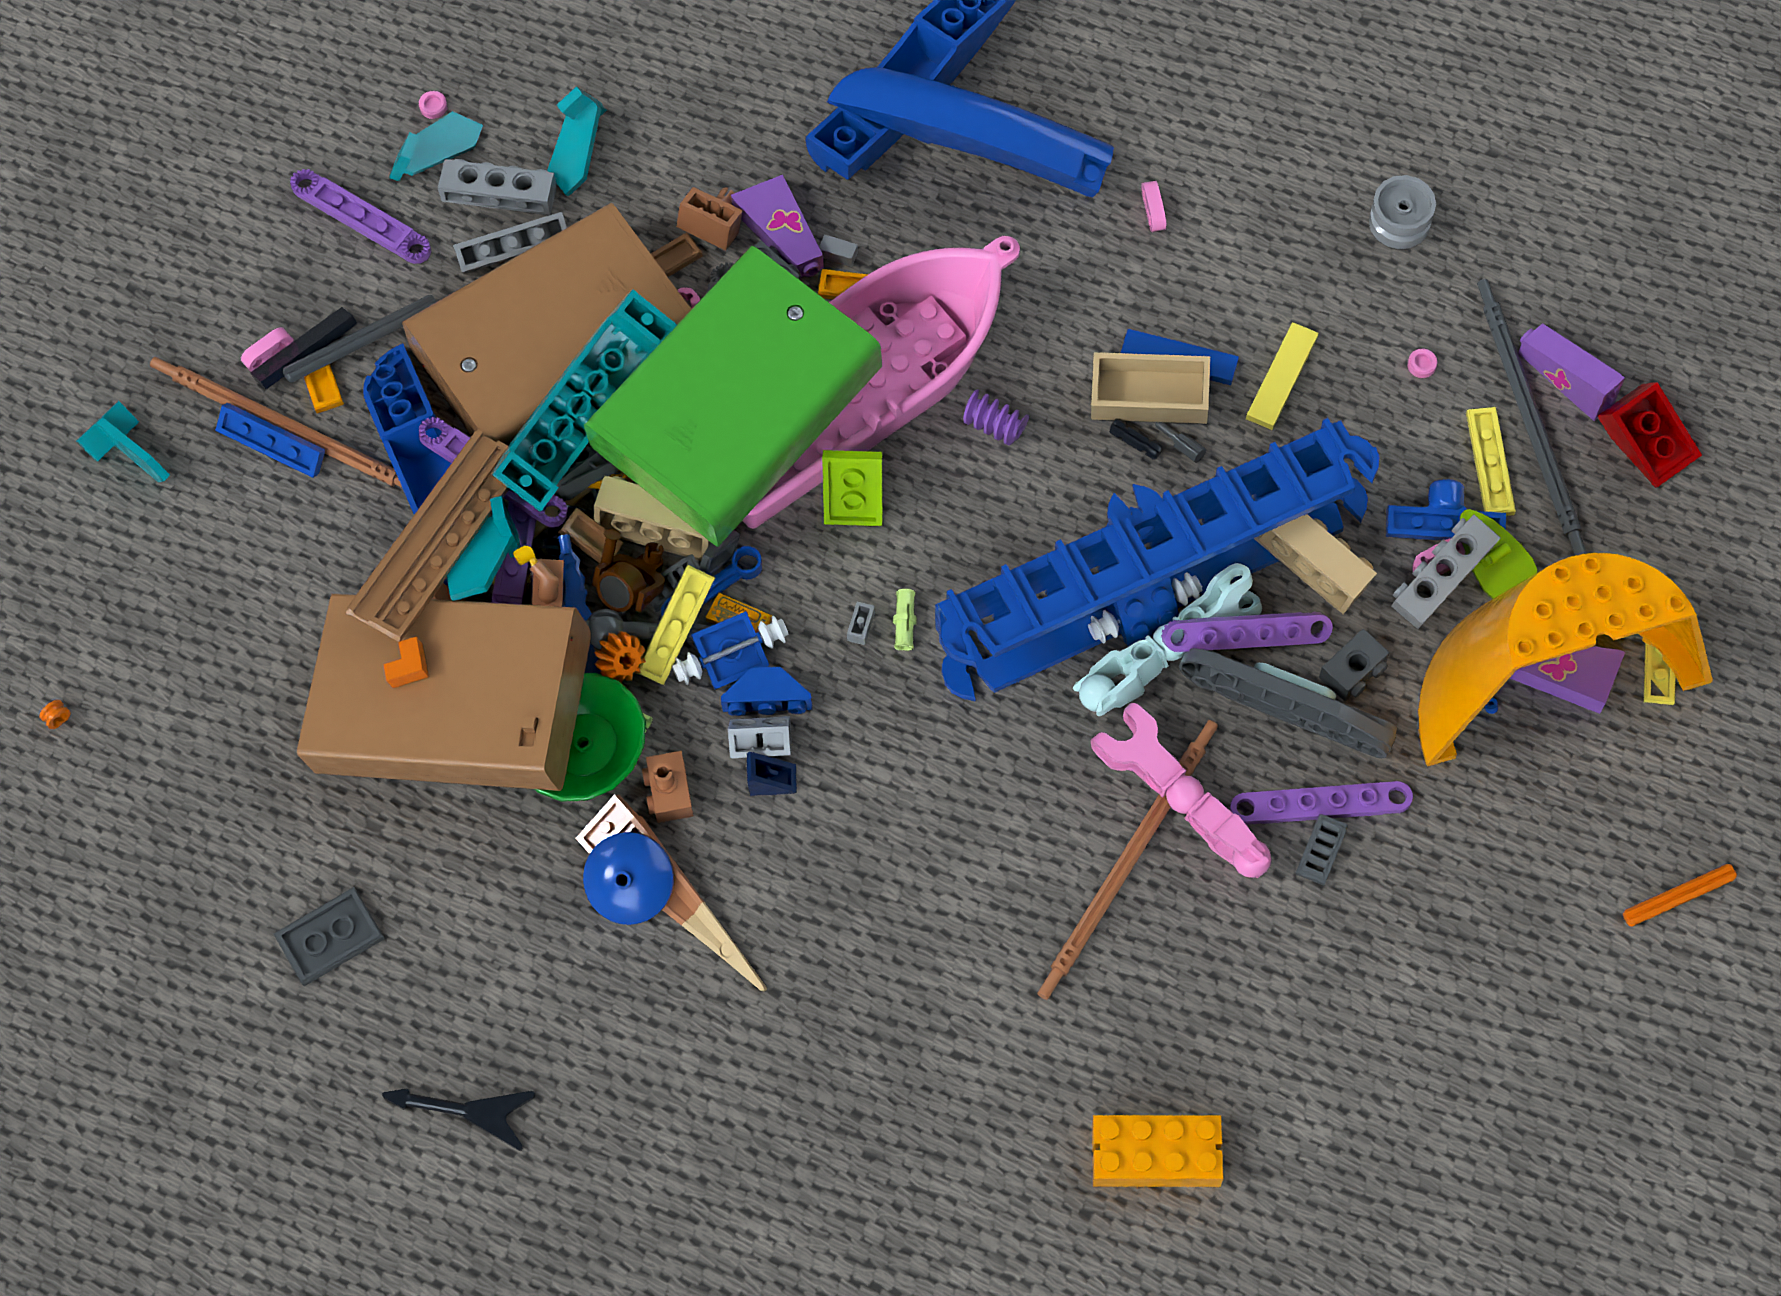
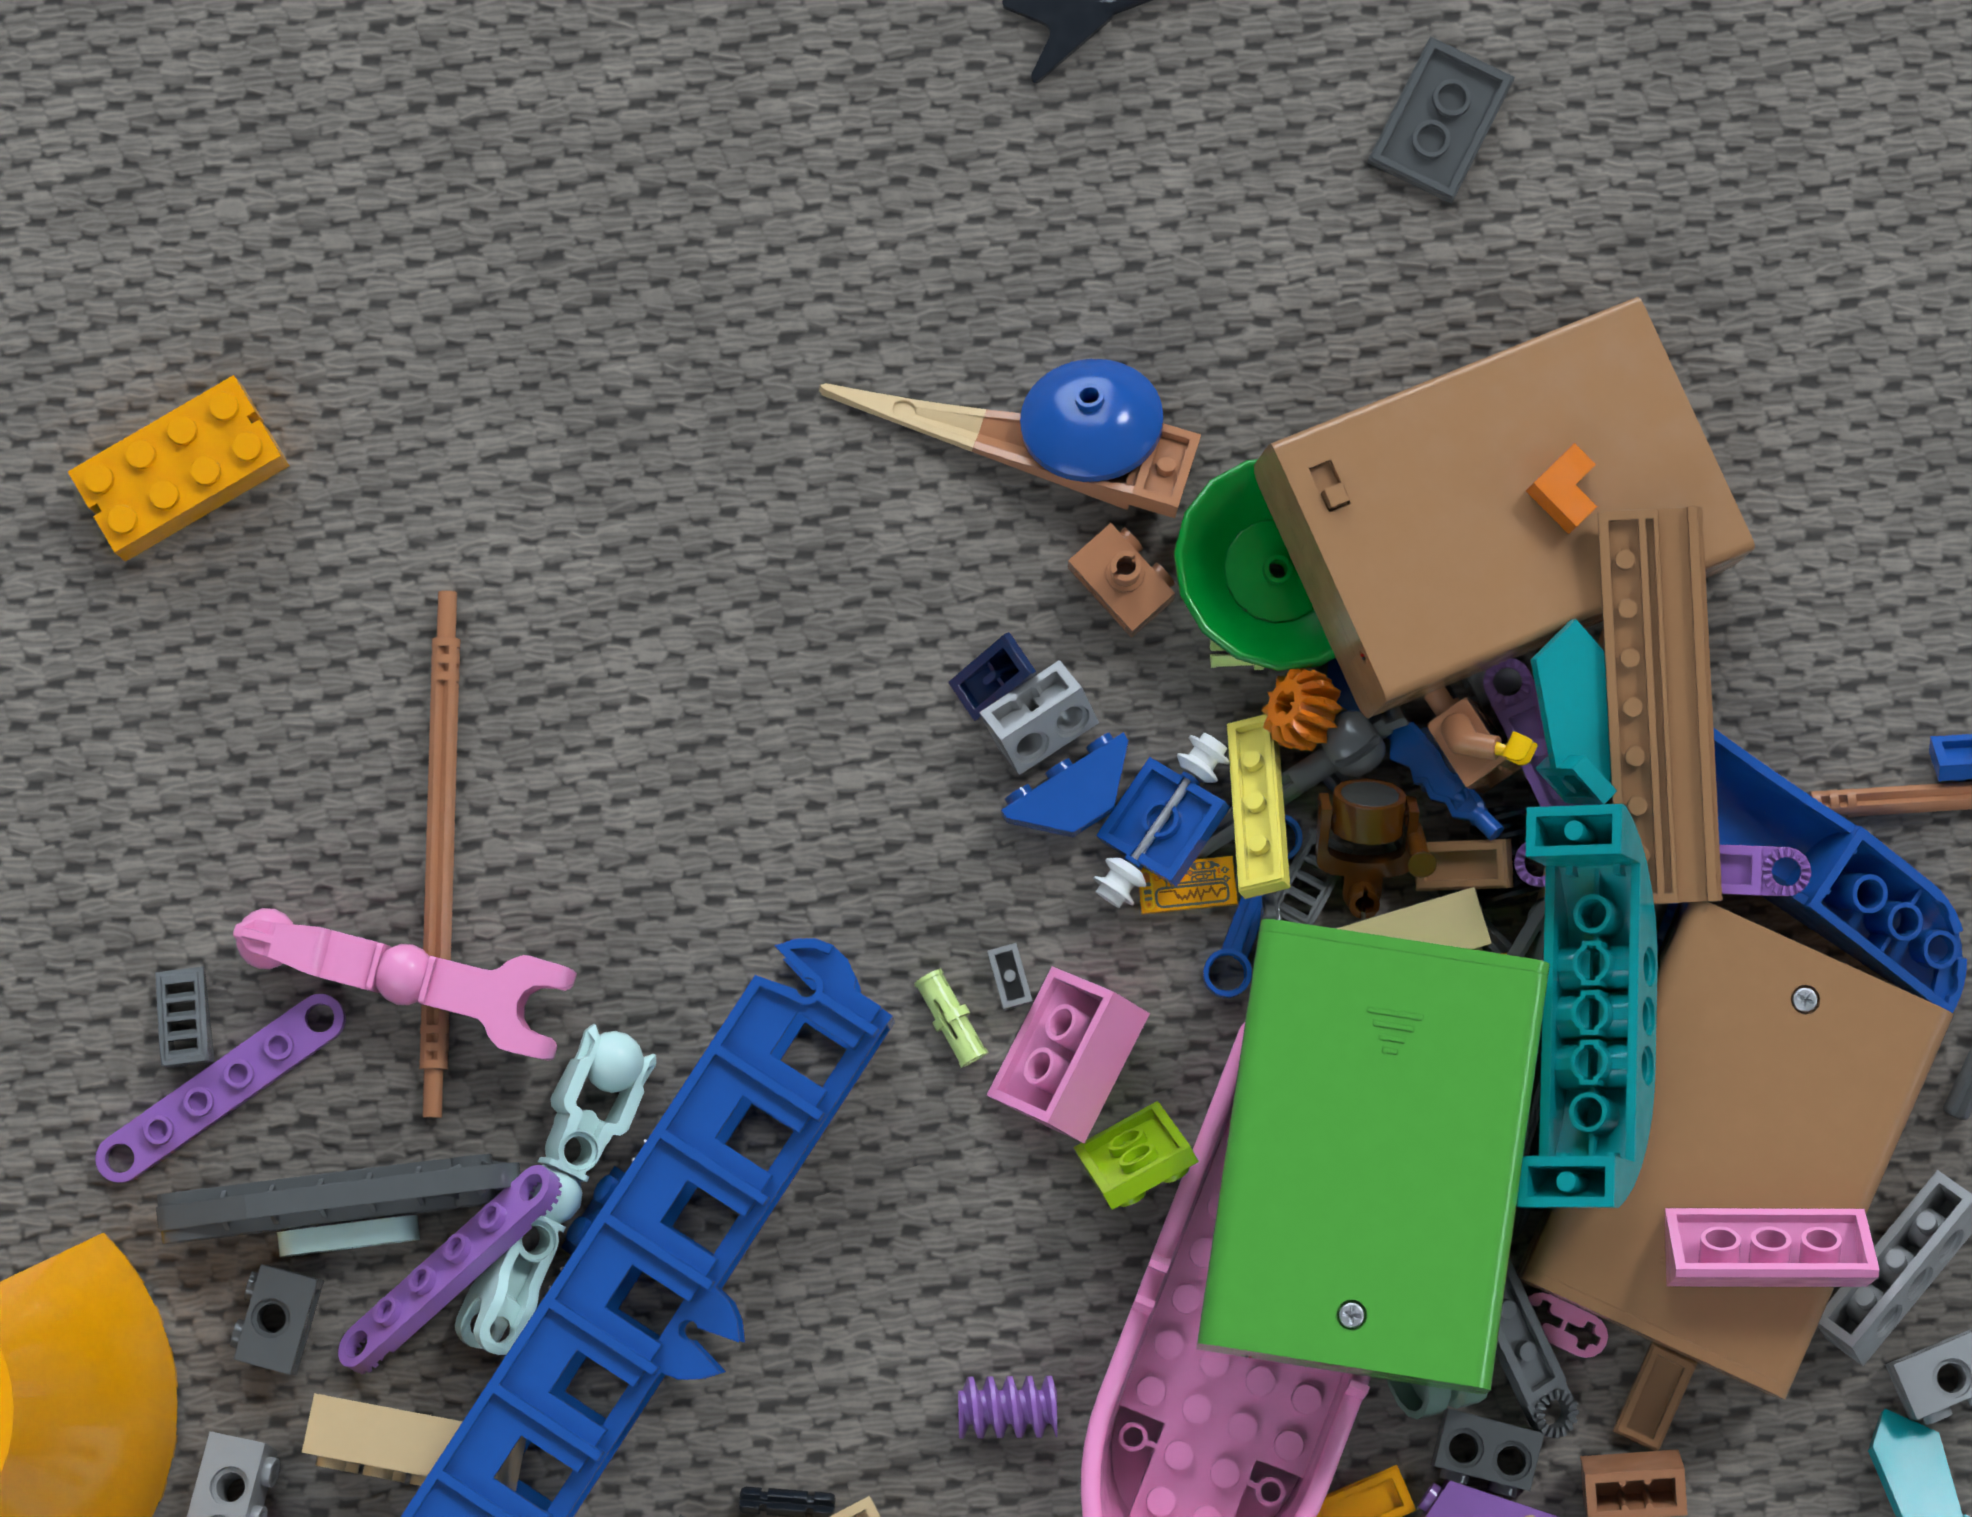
camera: 150 degrees right, 15 degrees up
none -> bright pink slope [987,966,1150,1143]
none -> bright pink slope [1665,1208,1880,1287]

